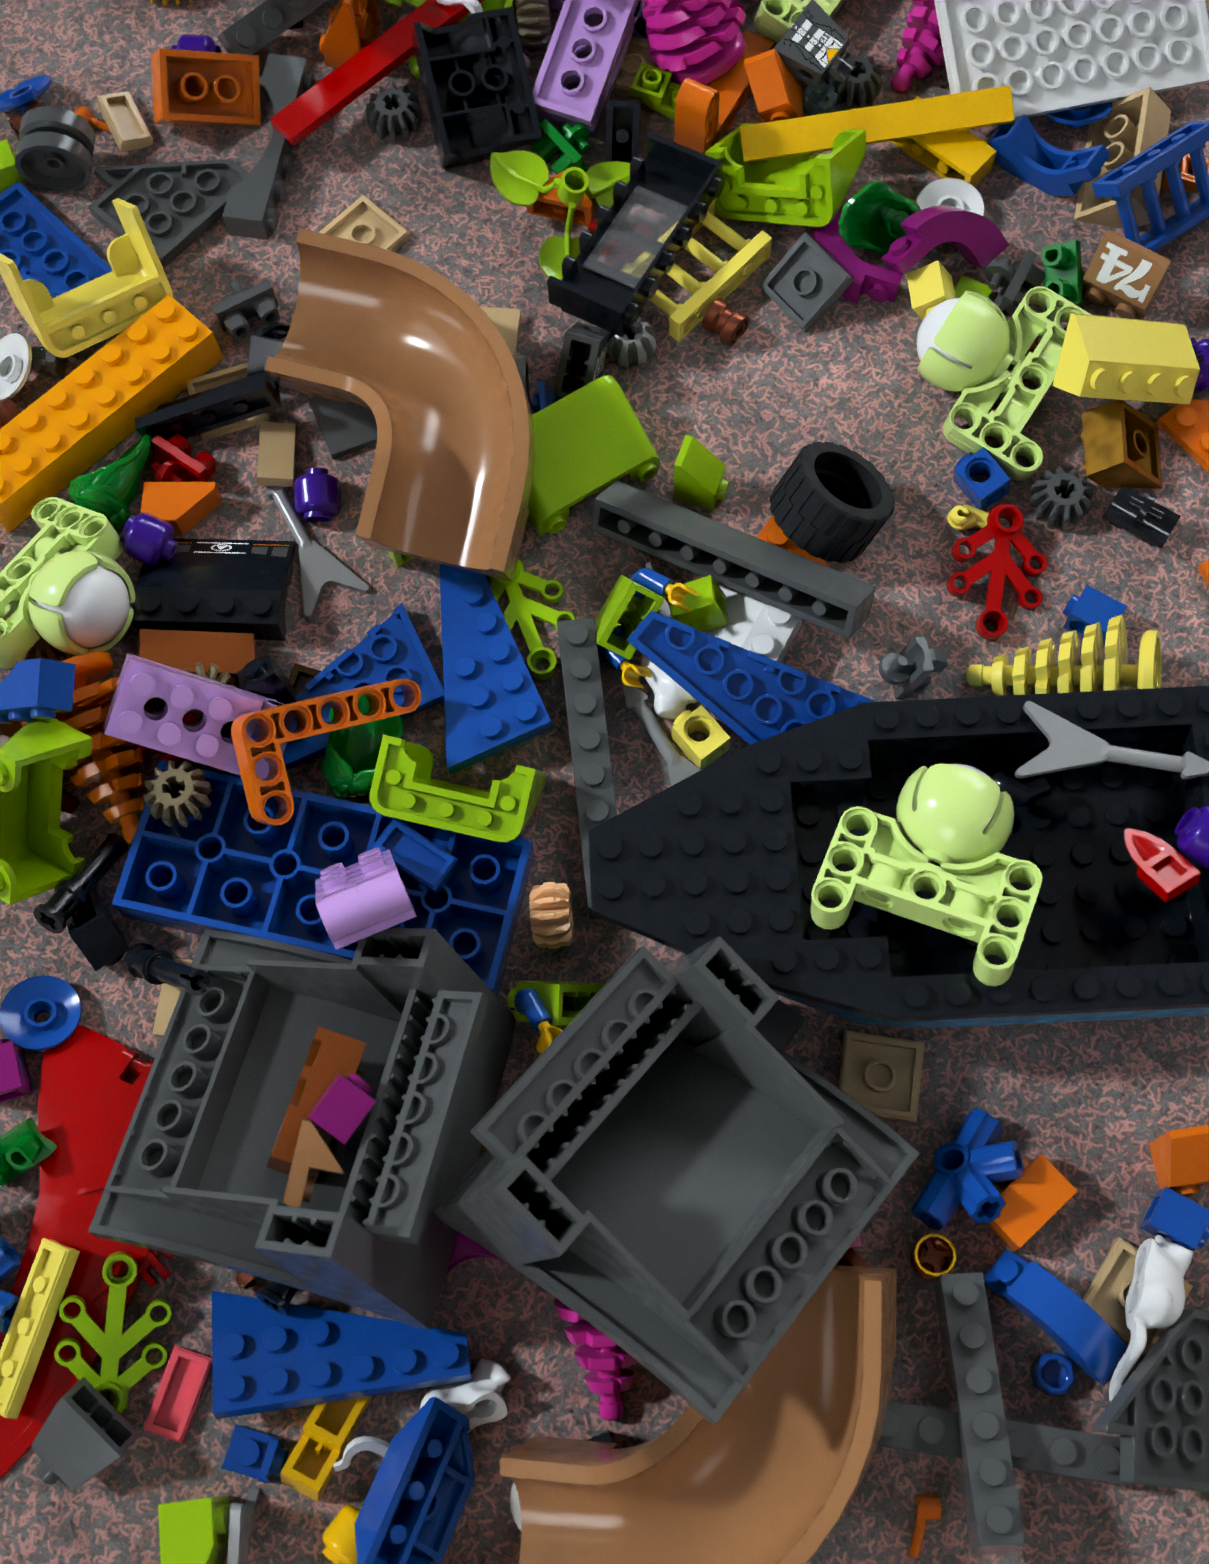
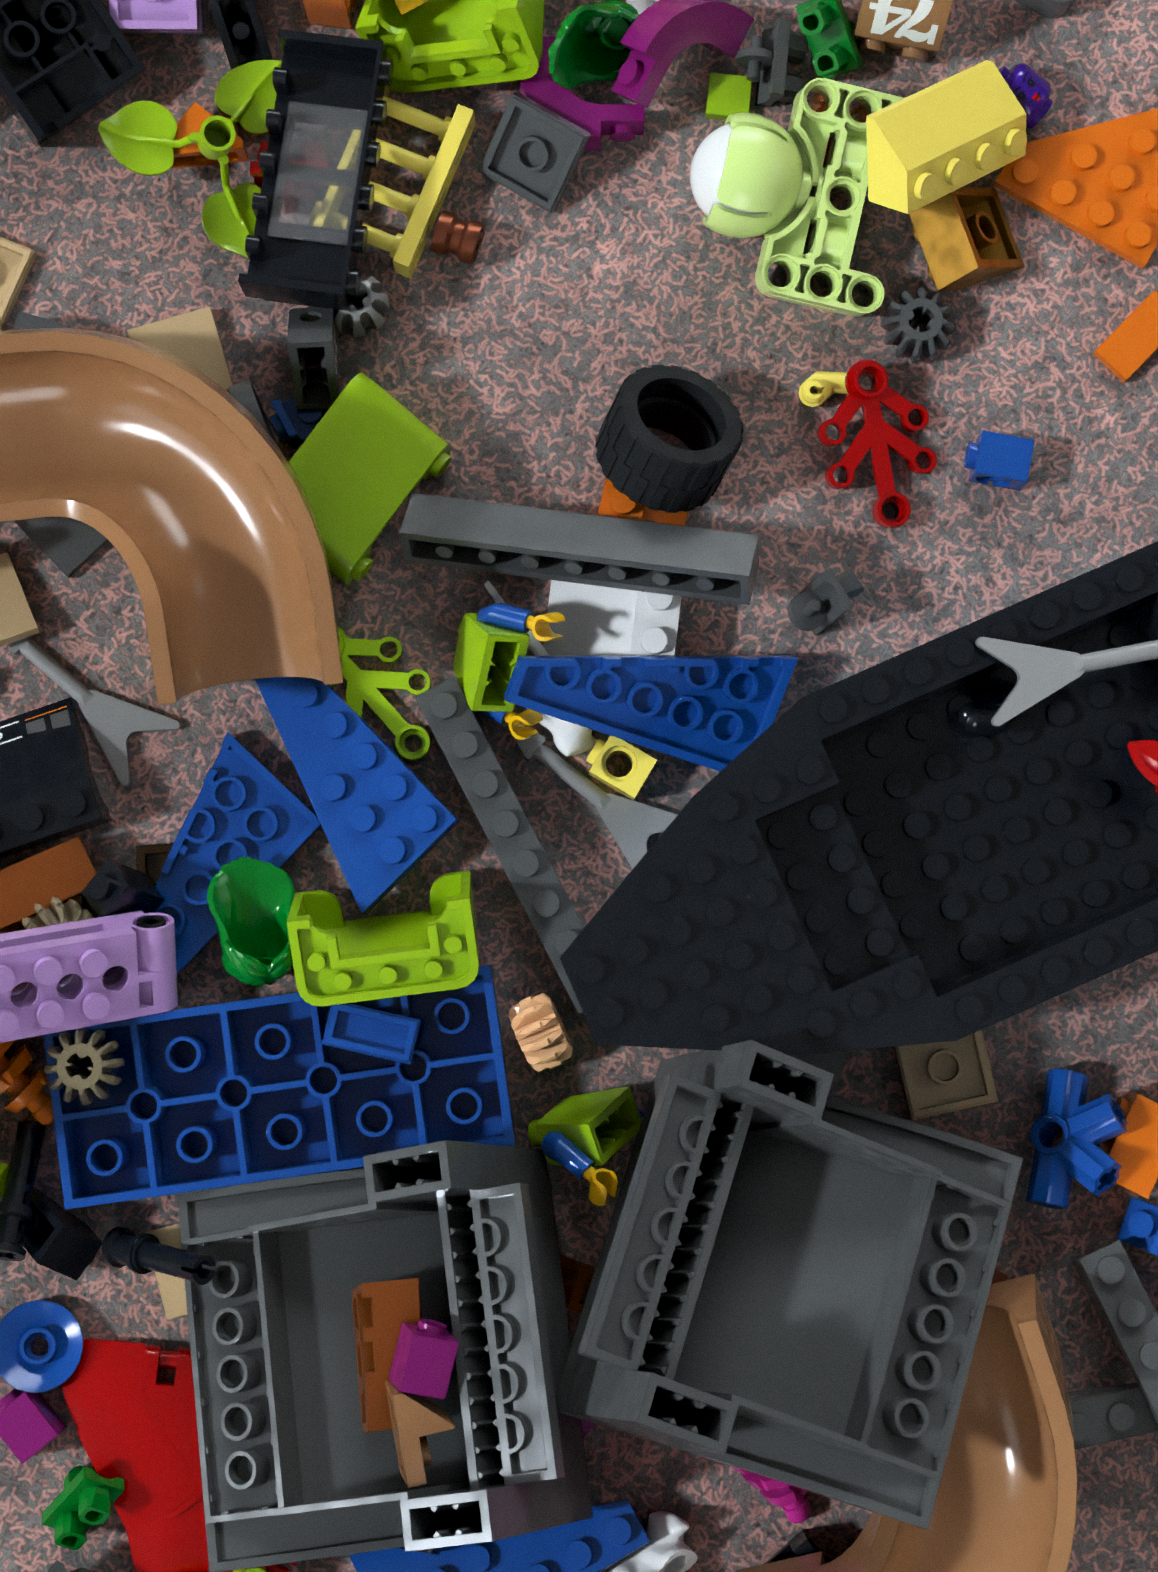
camera: 25 degrees left, 15 degrees up
orange beam [231,679,422,825] -> none
dark purple head [294,468,341,523] -> none
lavender hinge [315,847,416,950] -> none
green hips [531,118,590,174] -> none
lime brick [668,575,728,632] -> none
lime slope [673,435,730,511] -> none
yellowish green beam [810,763,1042,986] -> none
light yellow brick [906,260,956,320] -> none
orange hand [908,1494,942,1558] -> none
copper wheel [909,1234,956,1282] -> none
blue brick [954,447,1011,510] -> none
light yellow plant [966,614,1162,696] -> none
black hips [1103,485,1181,549] -> none

